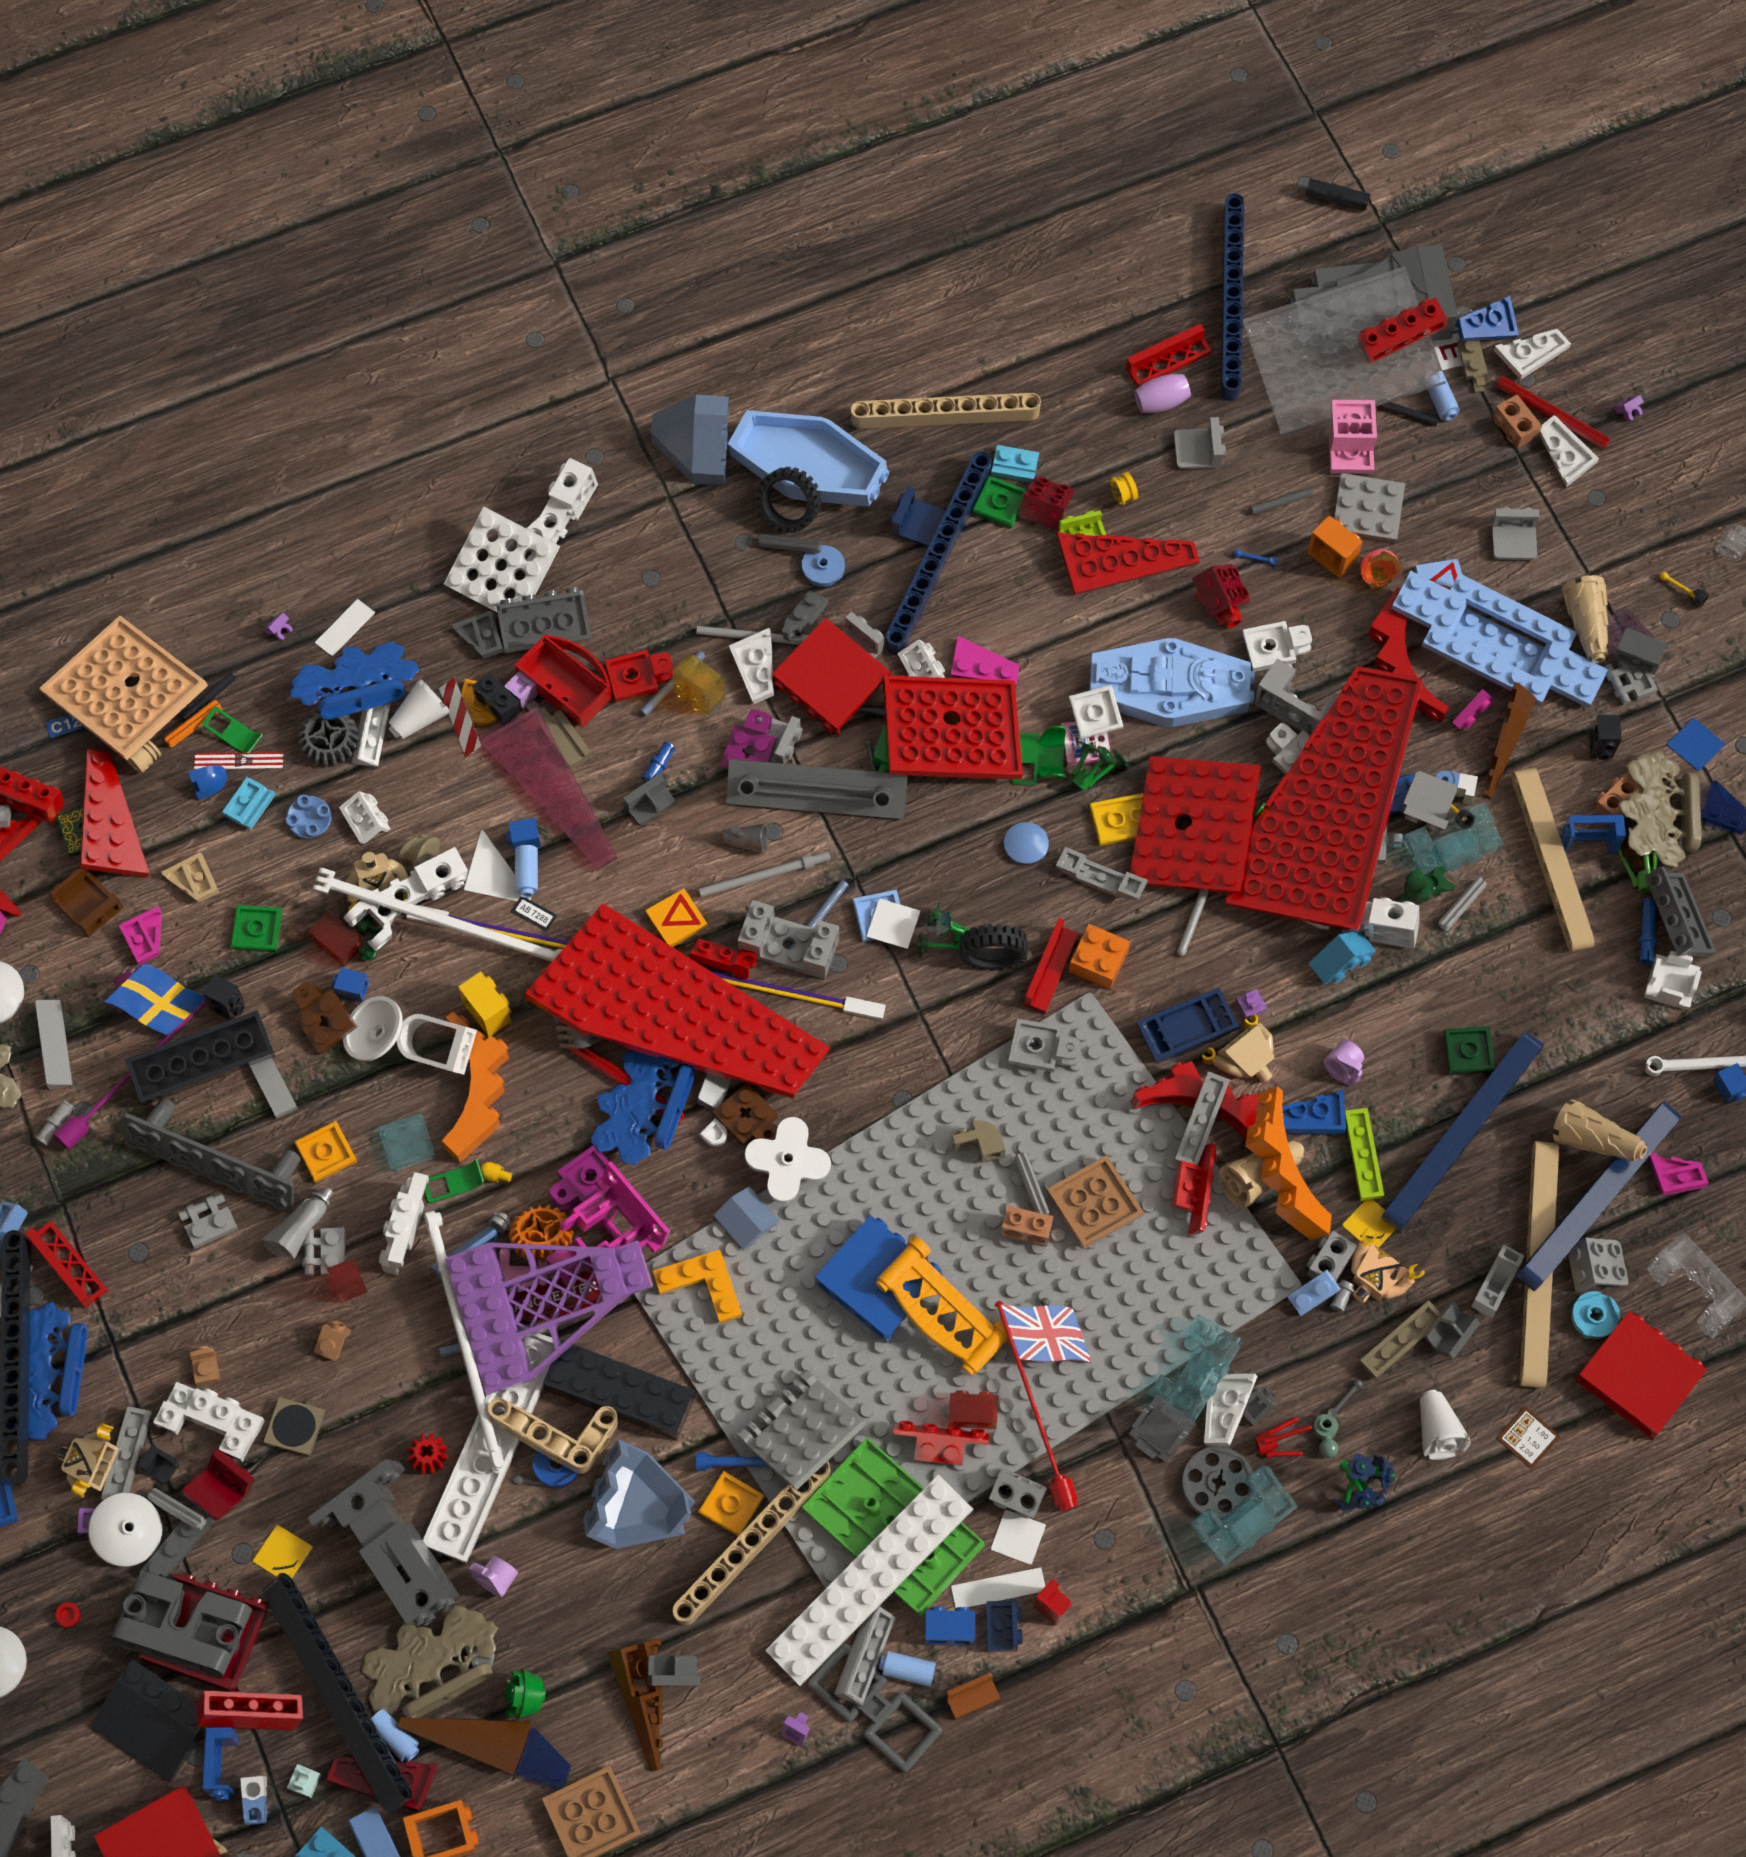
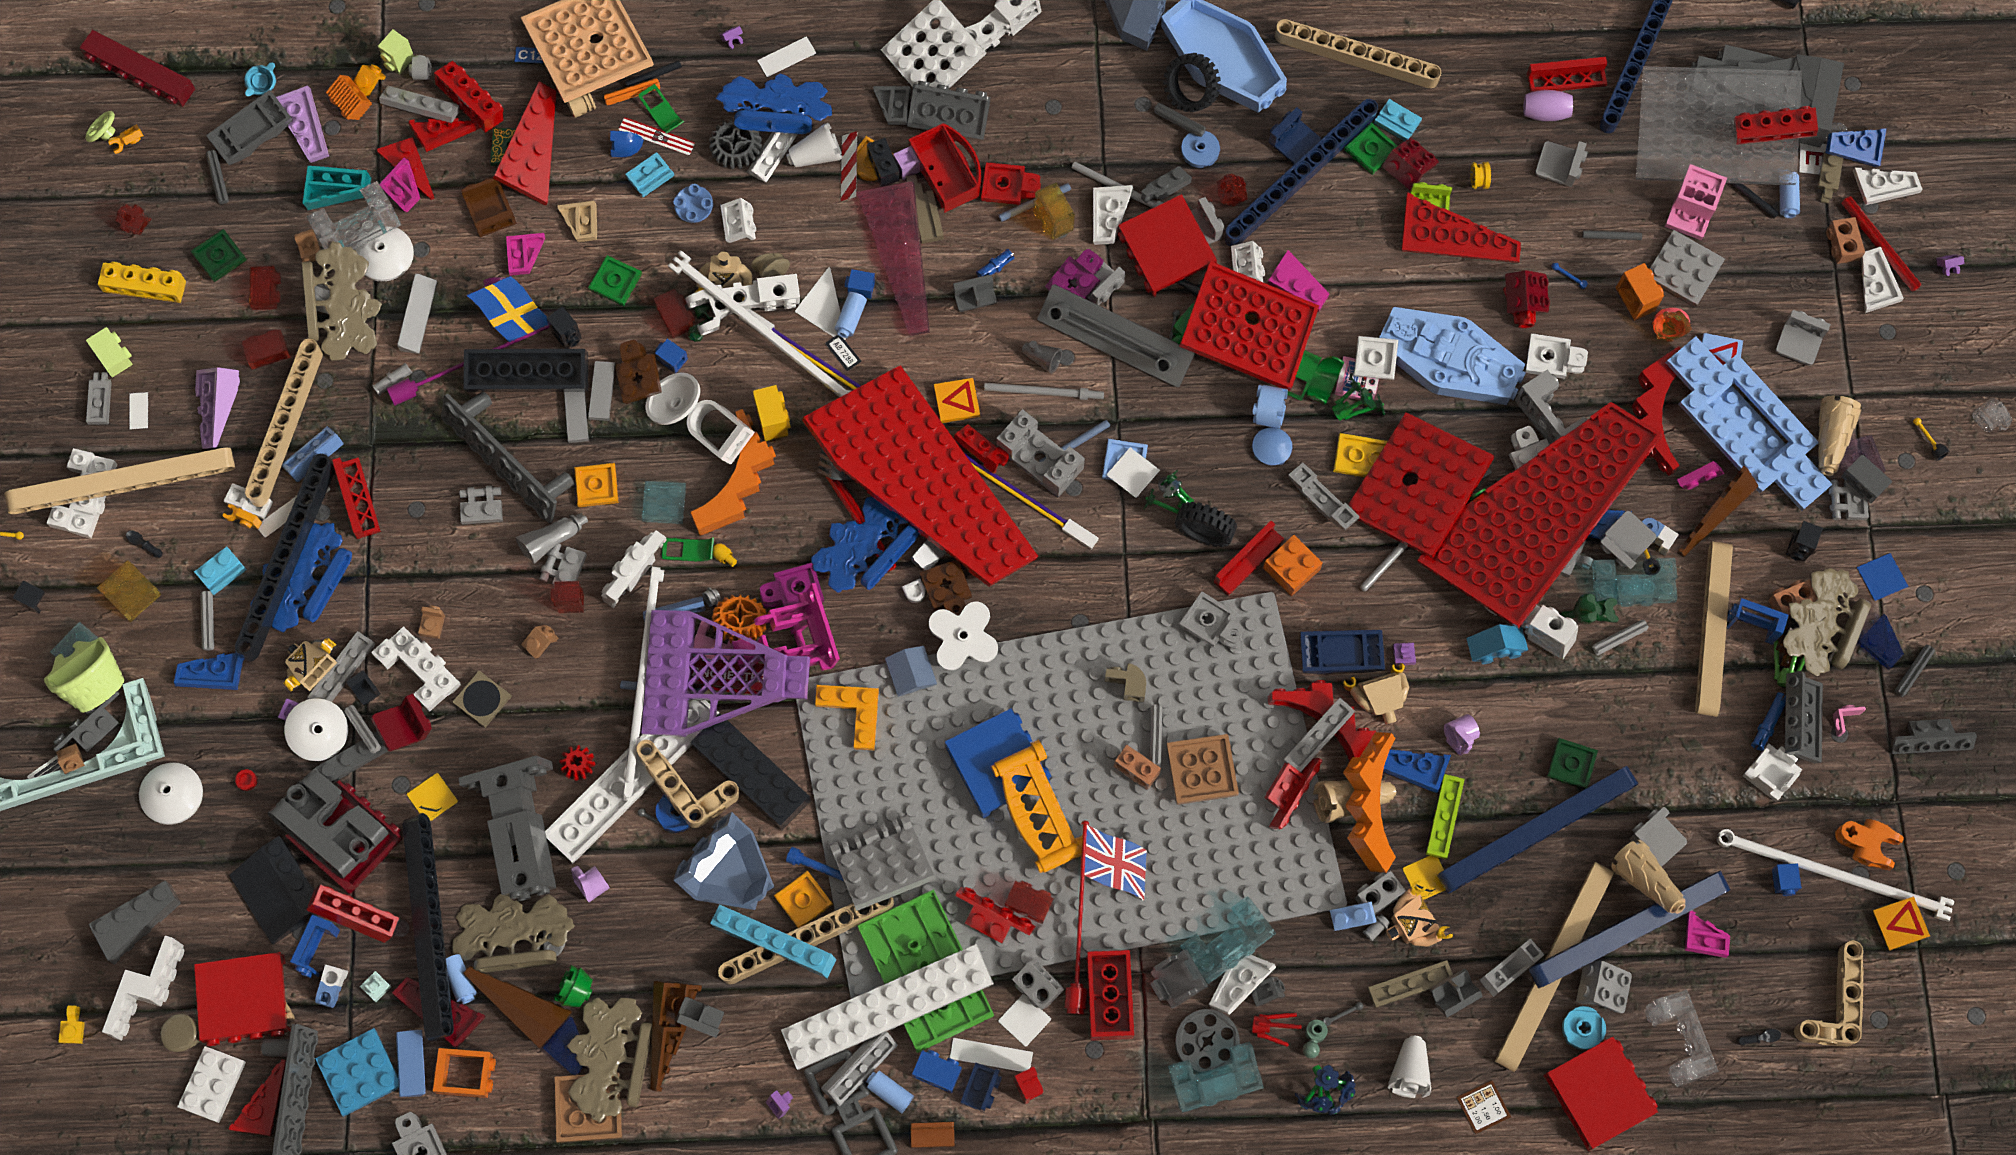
camera: 20 degrees right, 5 degrees up
none -> dark tan plant [567,998,652,1123]
none -> light grey tile [588,361,615,421]
none -> medium azure arch [710,904,836,979]
none -> red brick [1086,950,1134,1041]
none -> clear red brick [1217,174,1248,207]
none -> light blue brick [1253,385,1288,428]
none -> light grey bracket [1630,807,1687,867]
none -> bright pink bracket [1833,705,1866,737]

